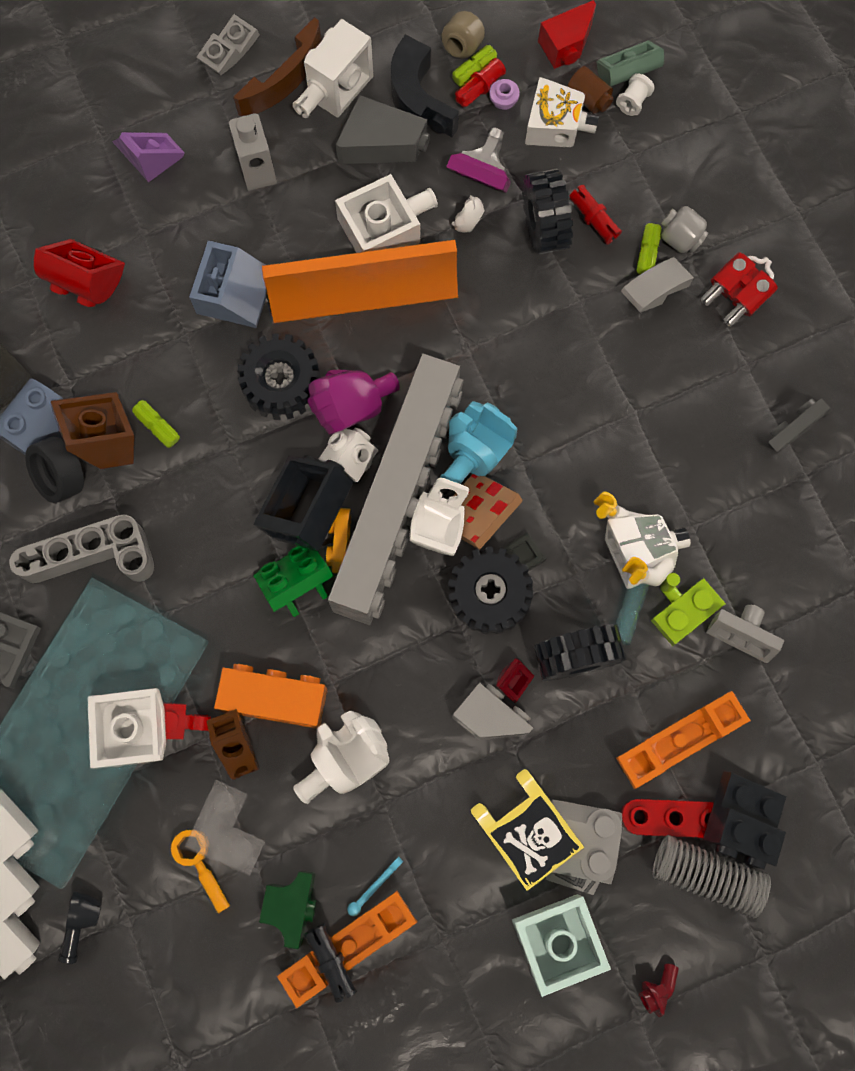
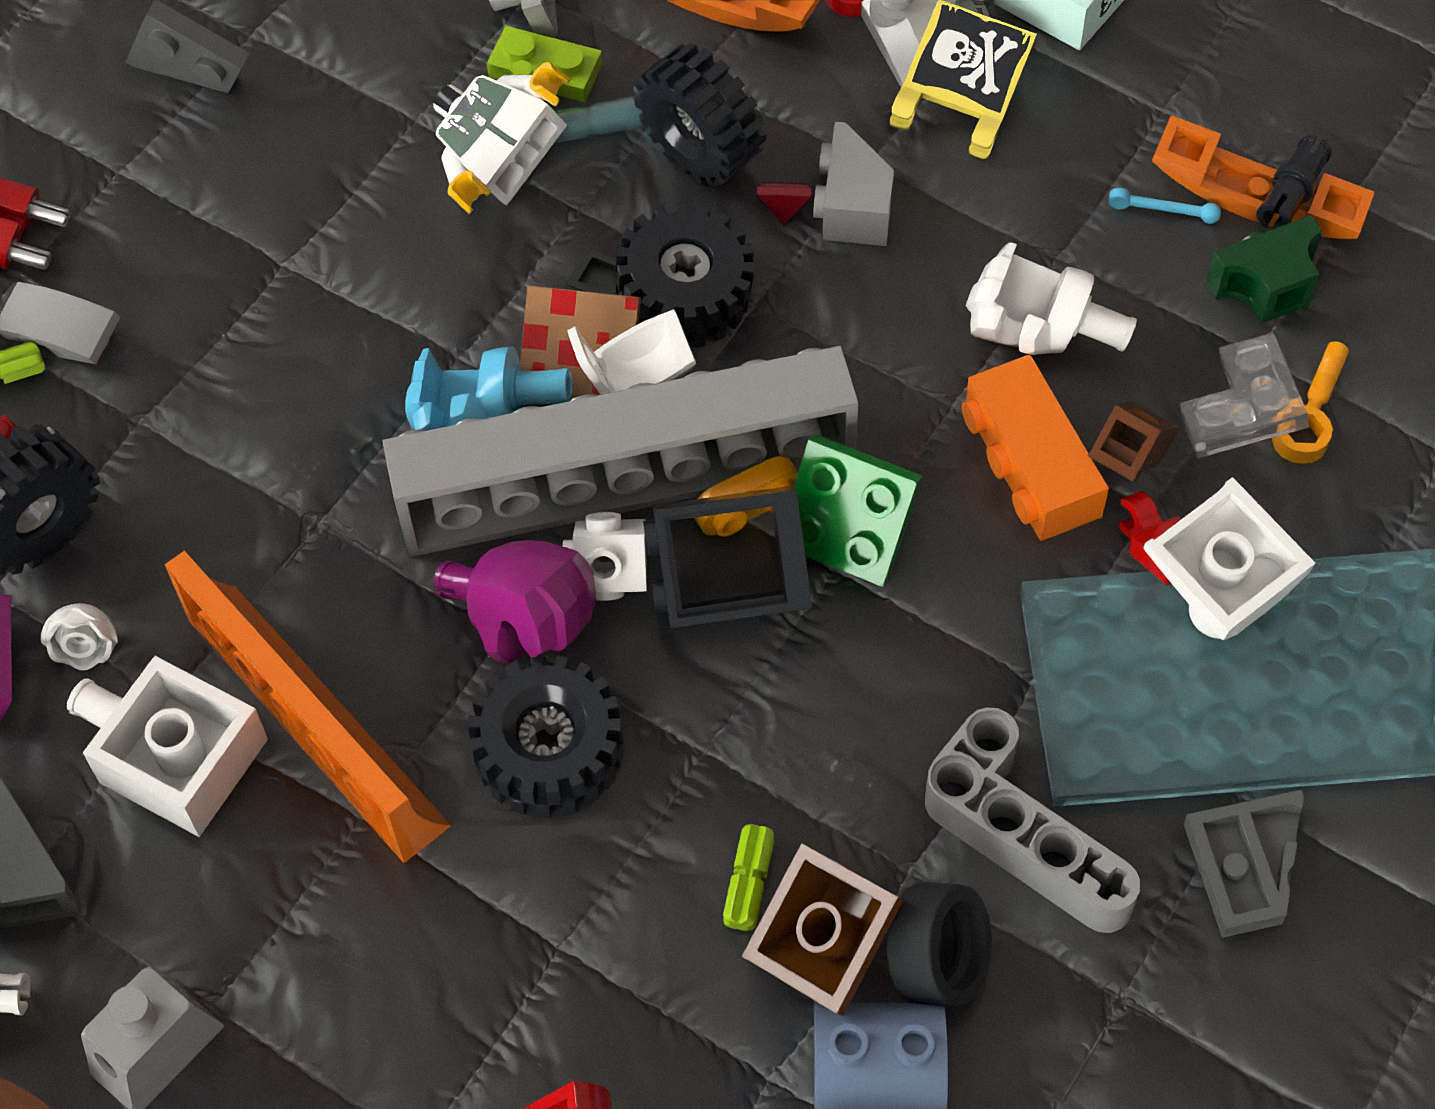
camera: 120 degrees left, 15 degrees down
sand blue slope [189,241,267,328] -> none

